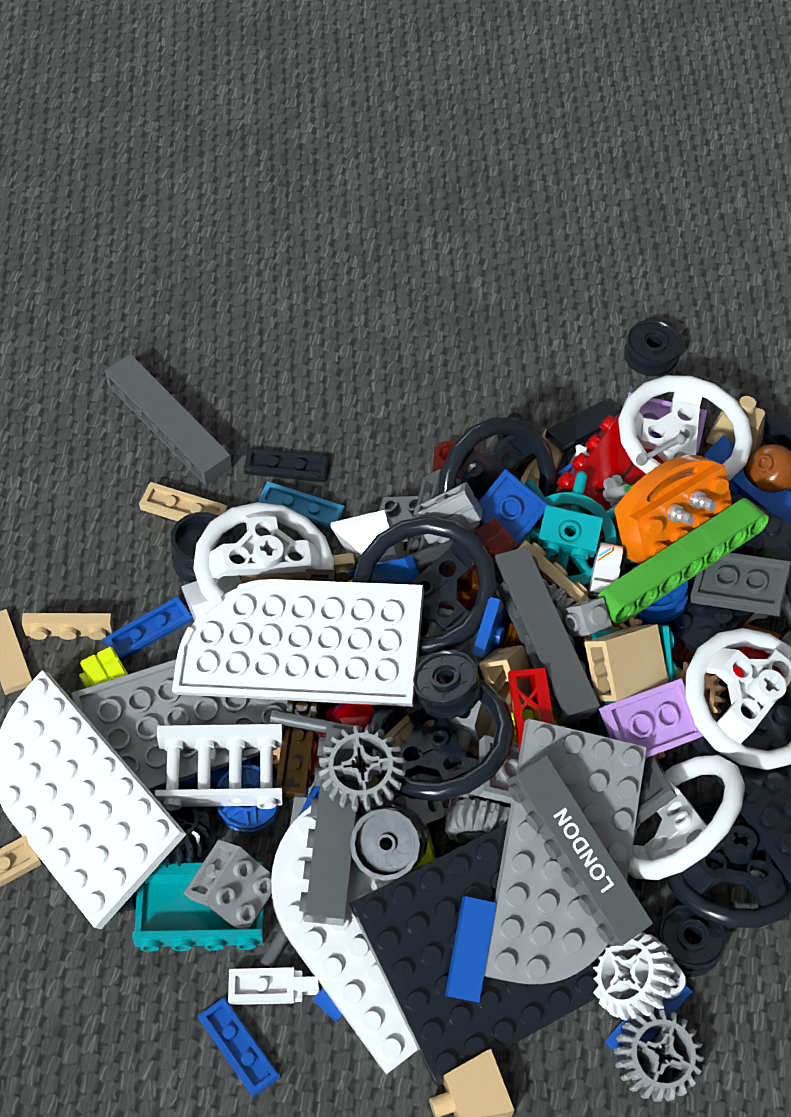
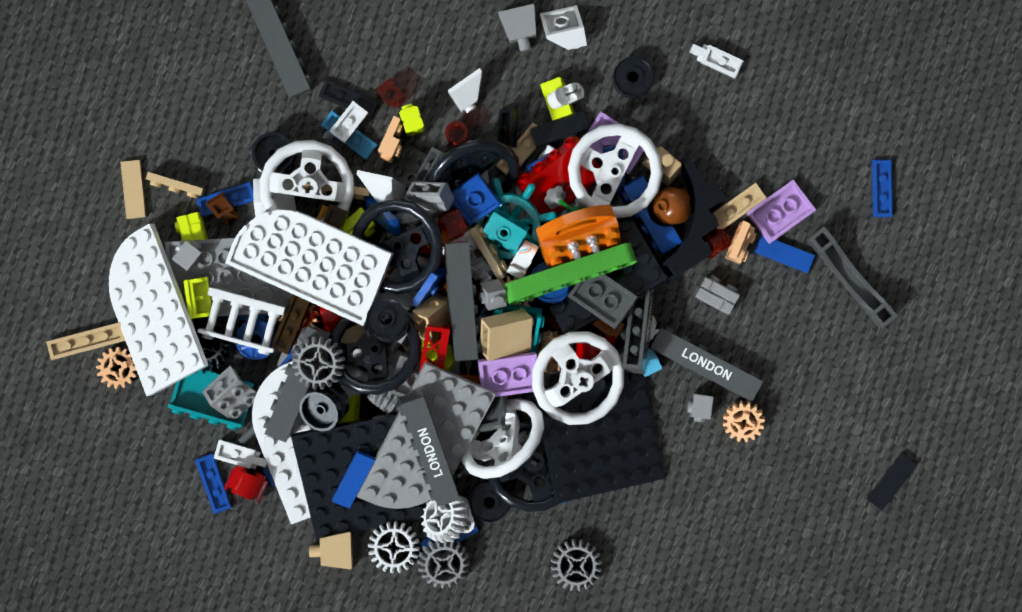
camera: 20 degrees right, 30 degrees up
tan plate [139,482,228,521] -> none
dark grey bar [270,710,363,733] -> none
light grey hinge [636,434,686,466] -> none
none -> light nougat gear [96,347,137,389]
none -> light grey brick [172,240,204,271]
none -> neon yellow hinge [184,277,212,319]
none -> reddish brown plate [207,192,239,226]
none -> red brick [224,465,268,503]
none -> white plate [330,101,369,143]
none -> white gear [368,521,420,573]
none -> clear red brick [375,78,405,109]
none -> light nougat plate [378,116,404,163]
none -> neon yellow brick [399,104,425,136]
none -> white slope [448,68,482,114]
none -> light grey torso [498,4,536,52]
none -> white slope [540,5,587,50]
none -> neon yellow hinge [540,77,575,121]
none -> white piece [547,83,584,109]
none -> white hinge [689,44,743,79]

